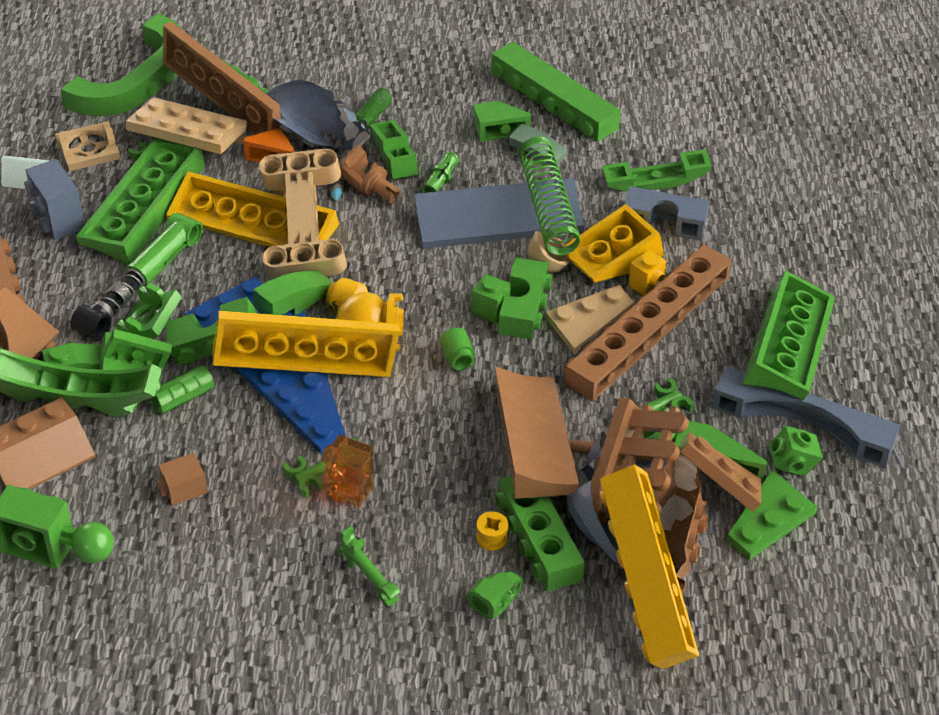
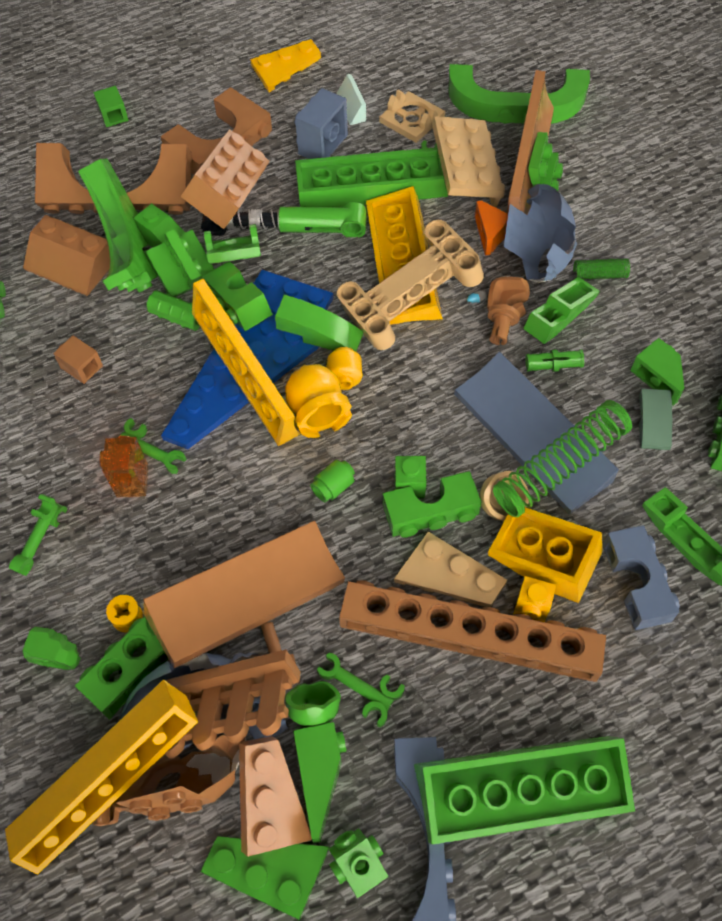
camera: 65 degrees right, 15 degrees up
none -> medium nougat brick [180,129,270,229]

